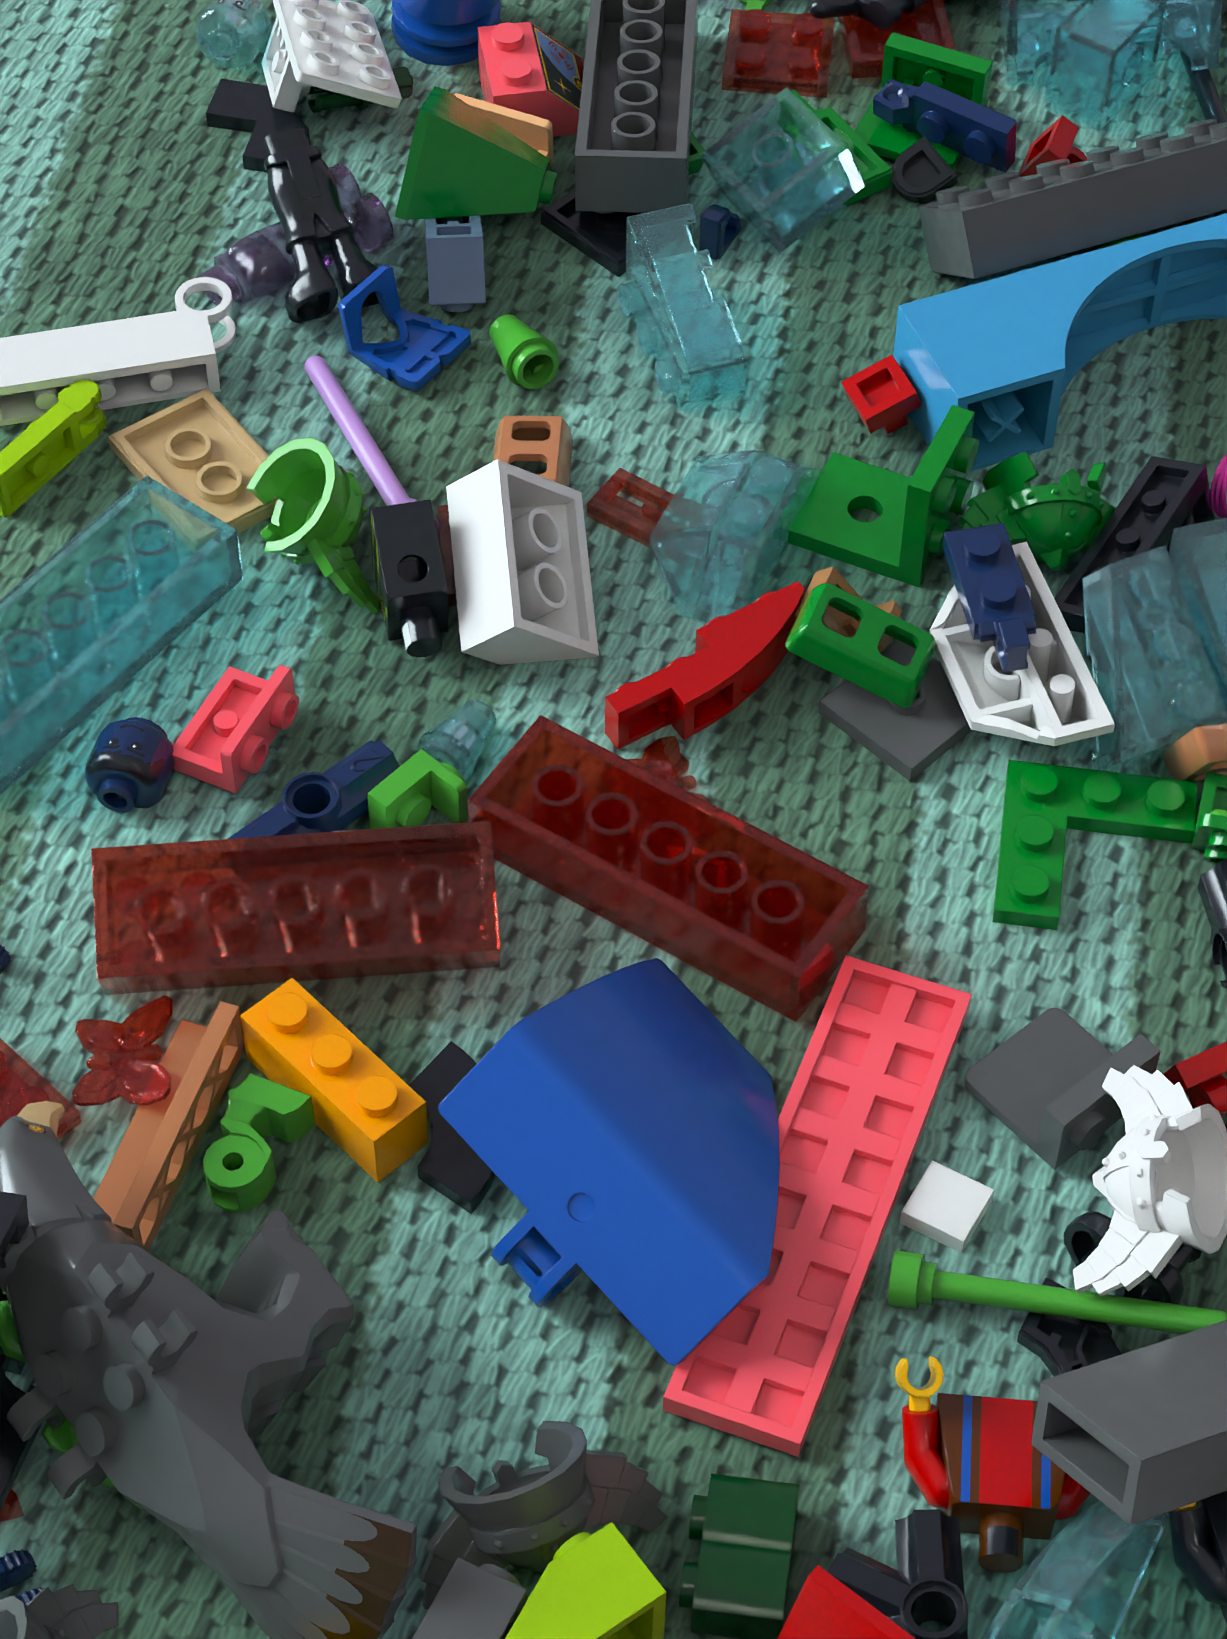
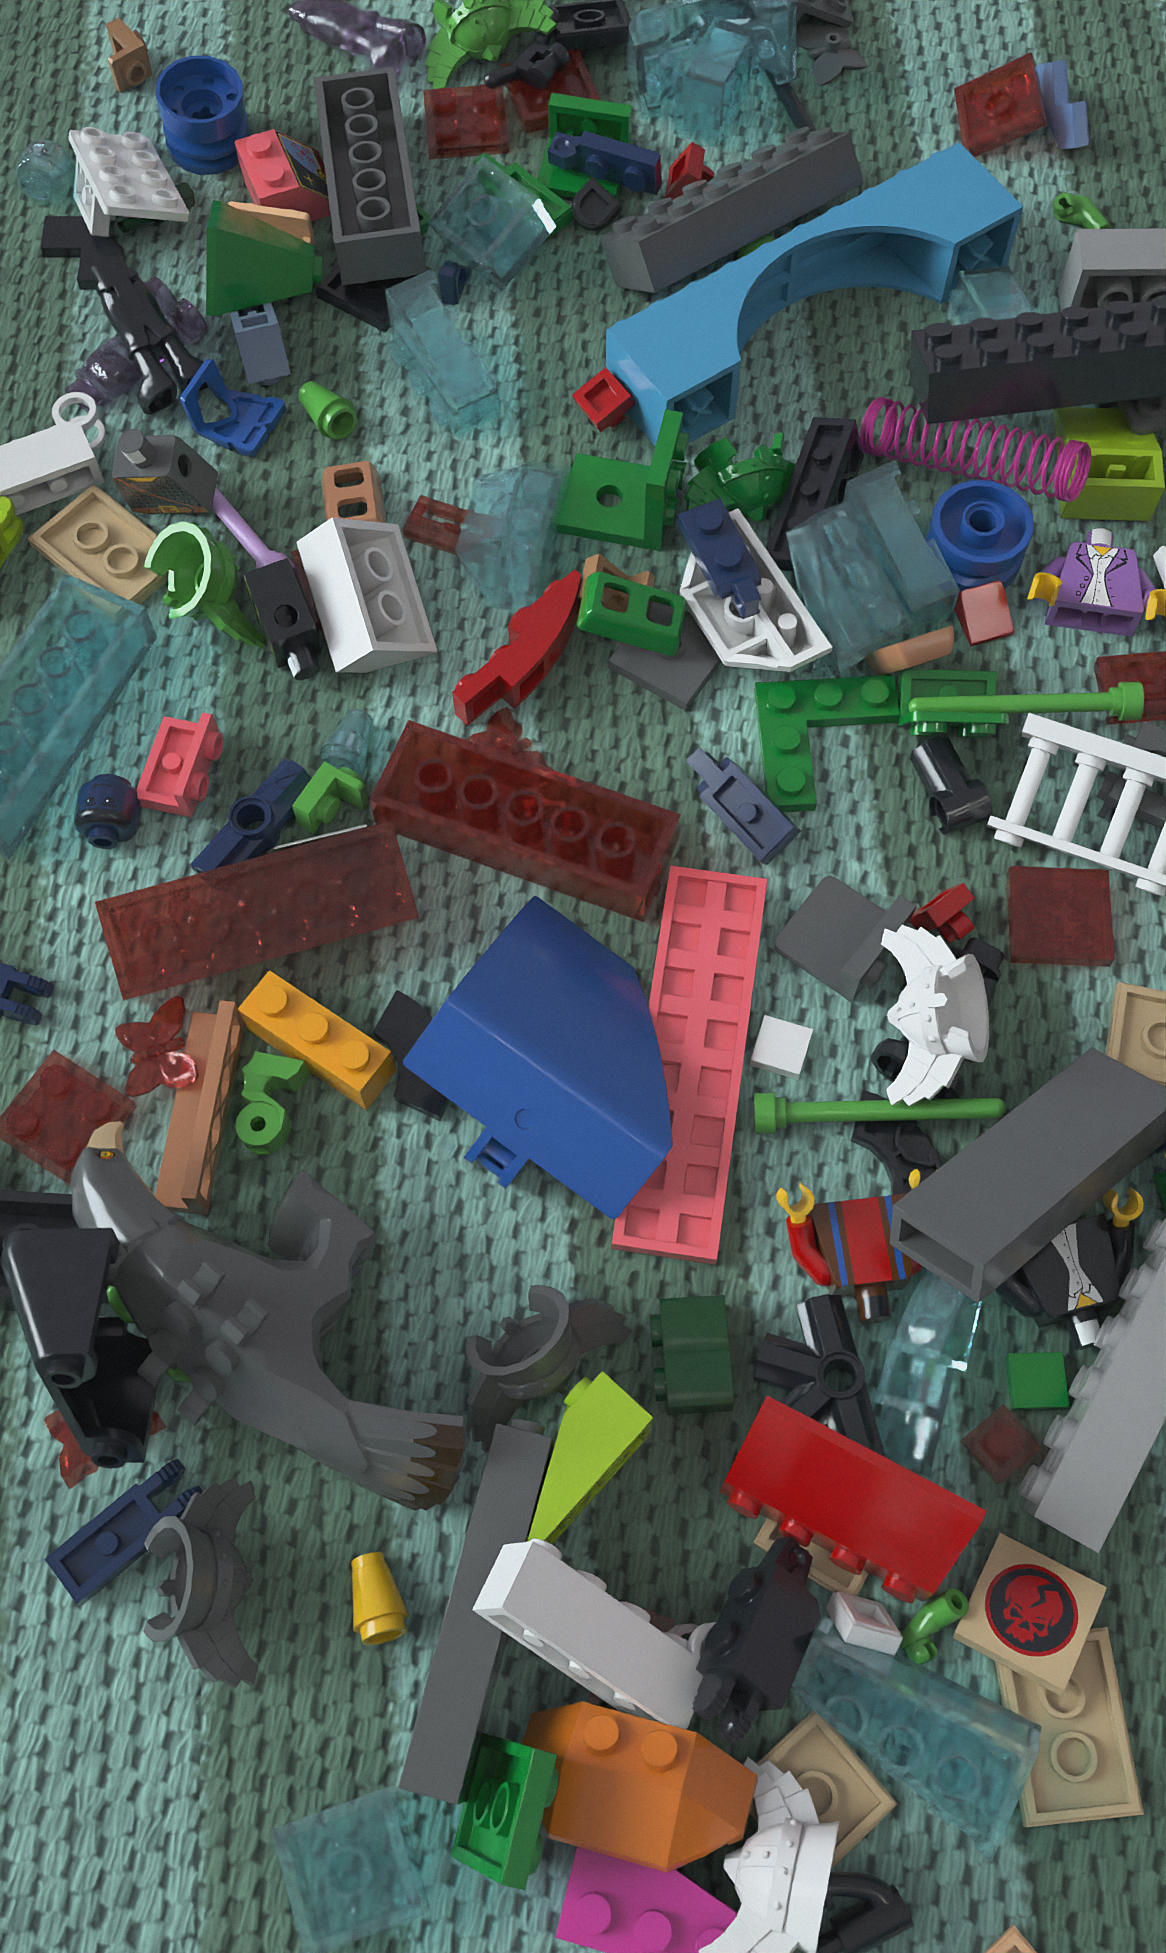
camera: 10 degrees left, 15 degrees up
none -> dark grey torso [112,429,218,514]
none -> dark blue hinge [686,747,801,865]

